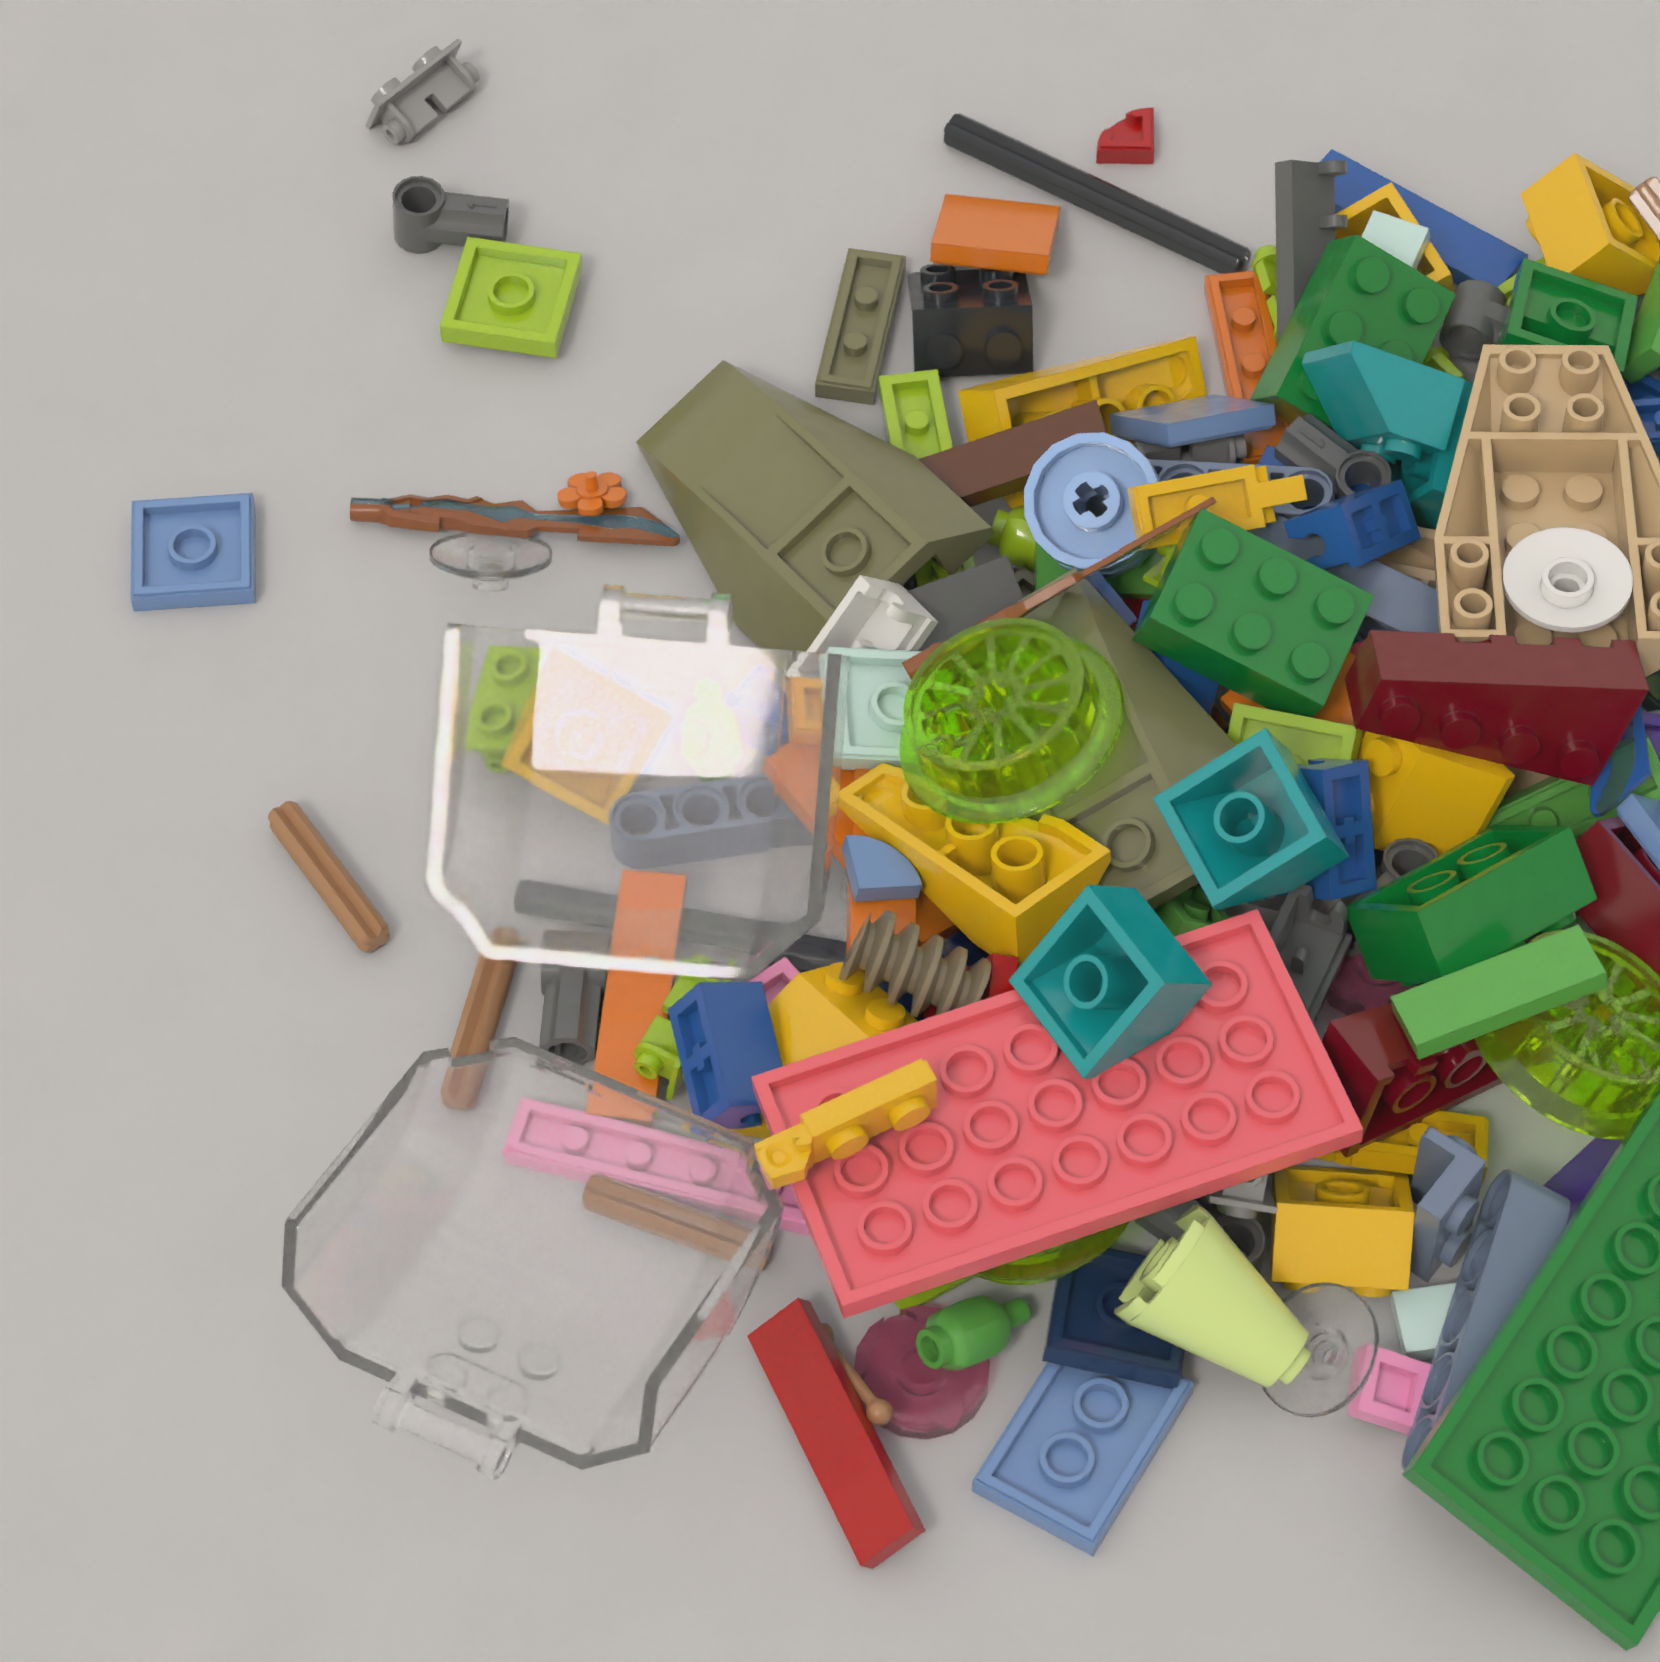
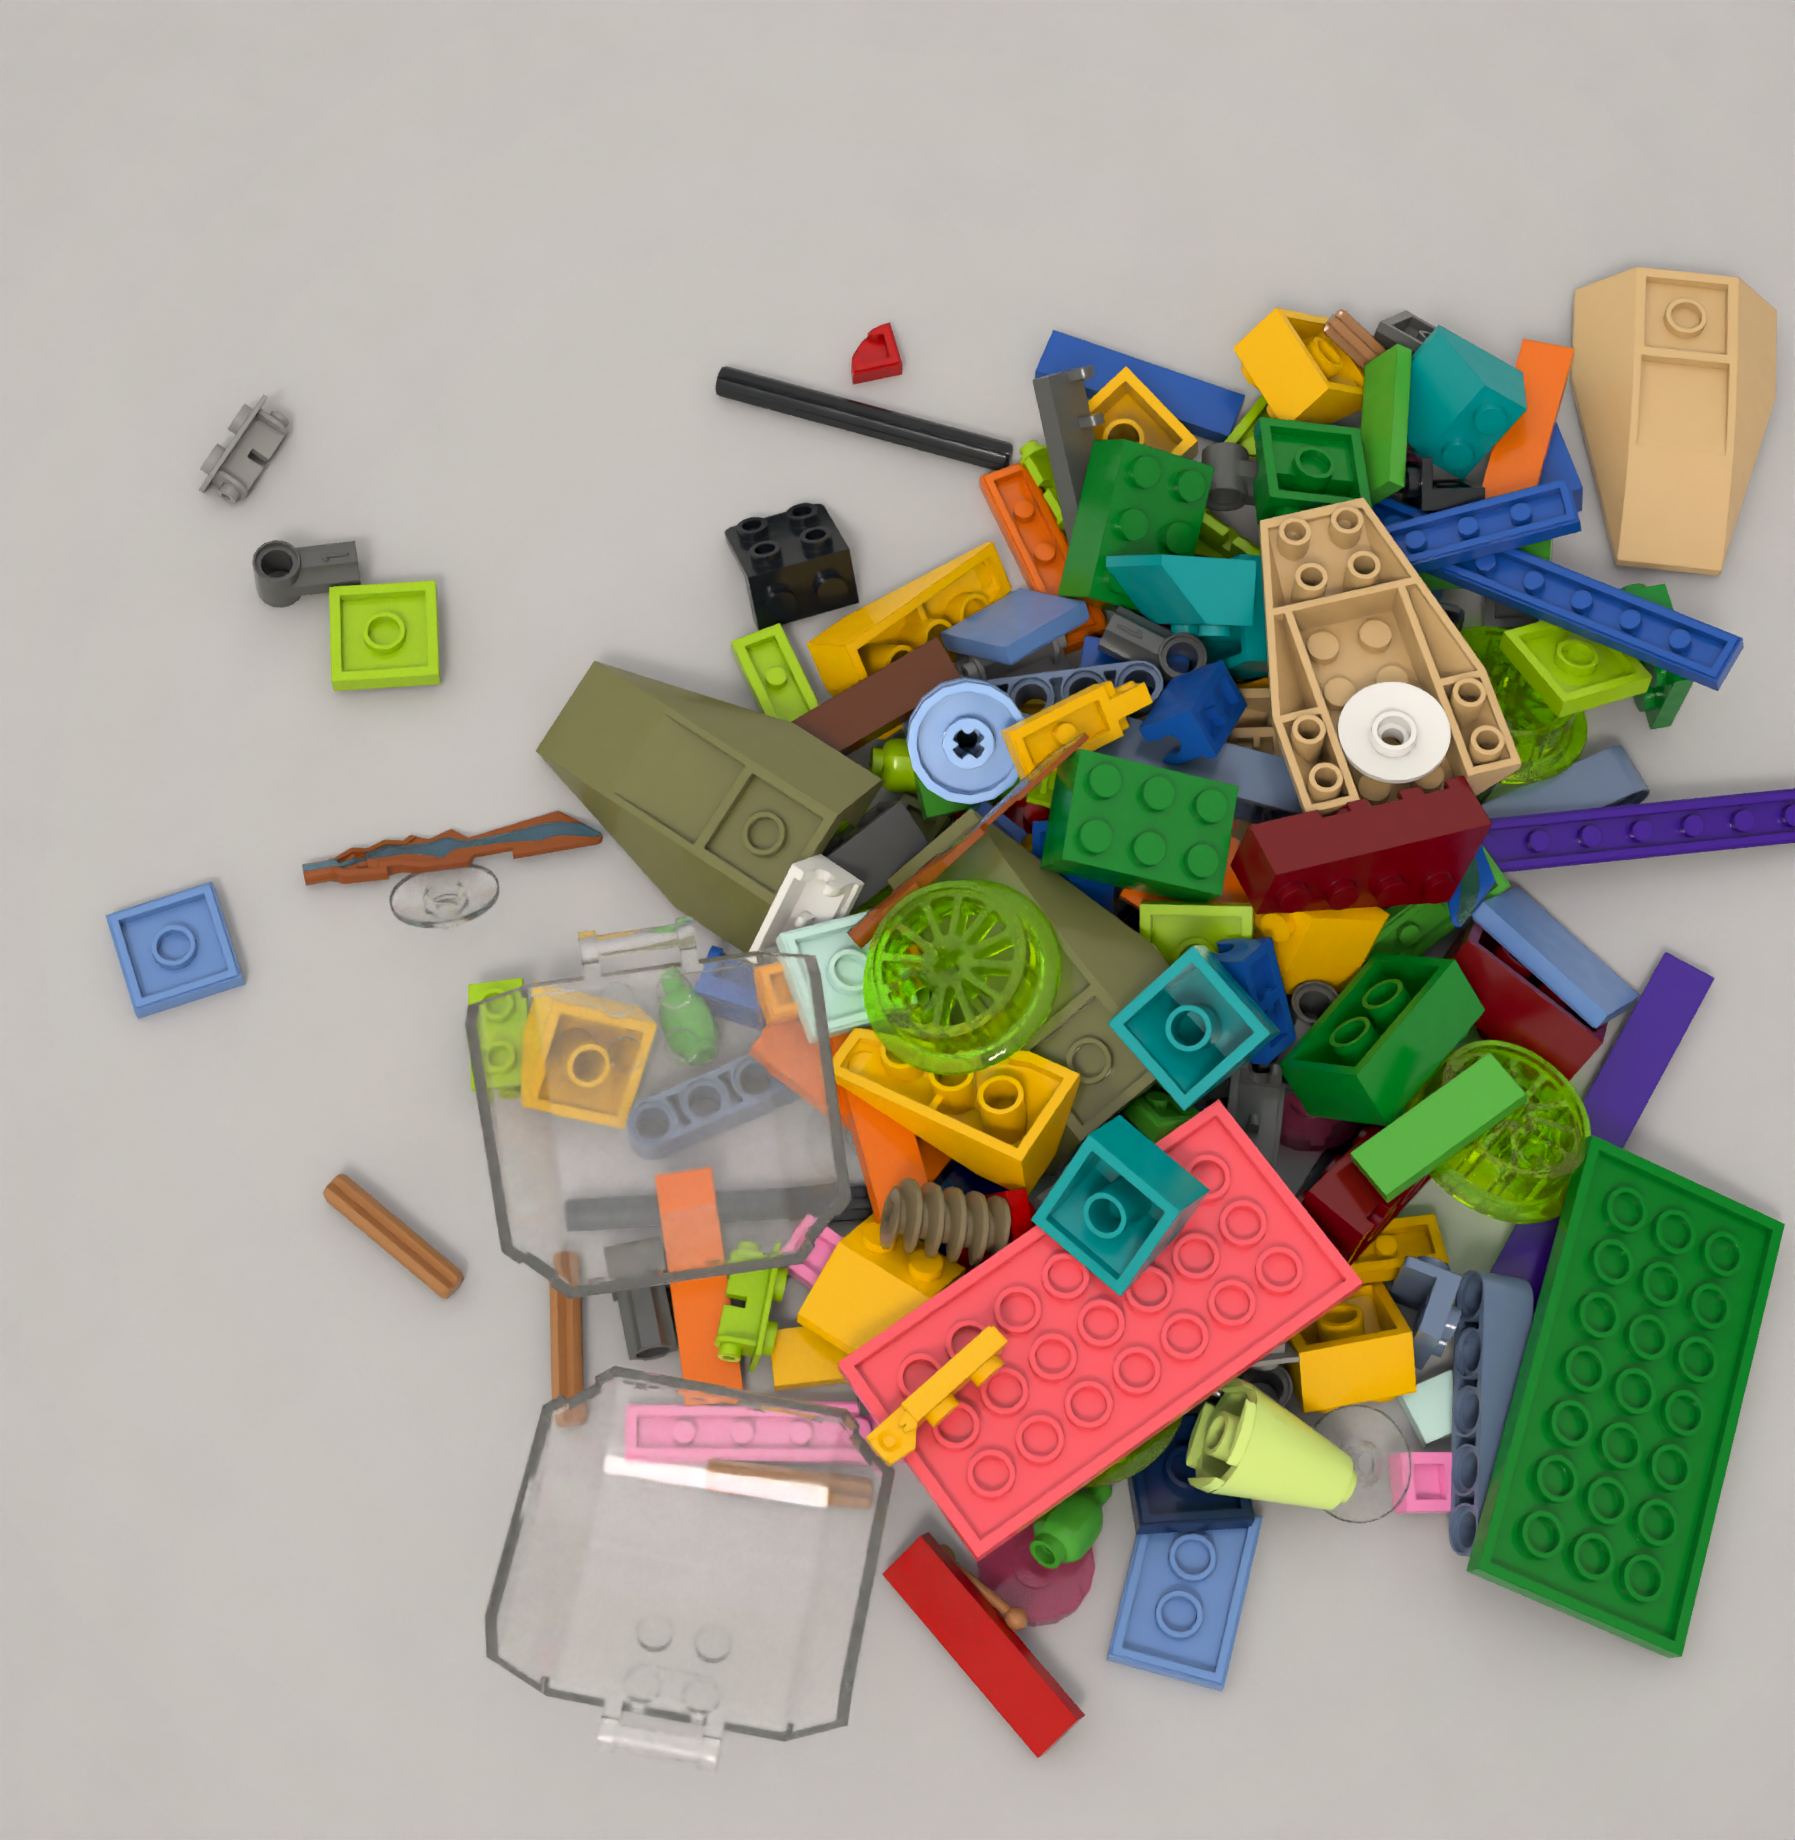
camera: 20 degrees left, 10 degrees up
orange plant [557,471,627,516] -> none
blue hinge [668,982,783,1132] -> none
olive tile [815,248,906,405] -> none
medium blue tile [842,835,922,902] -> none
orange tile [930,194,1061,275] -> none
light aqua tile [1362,210,1431,270] -> none

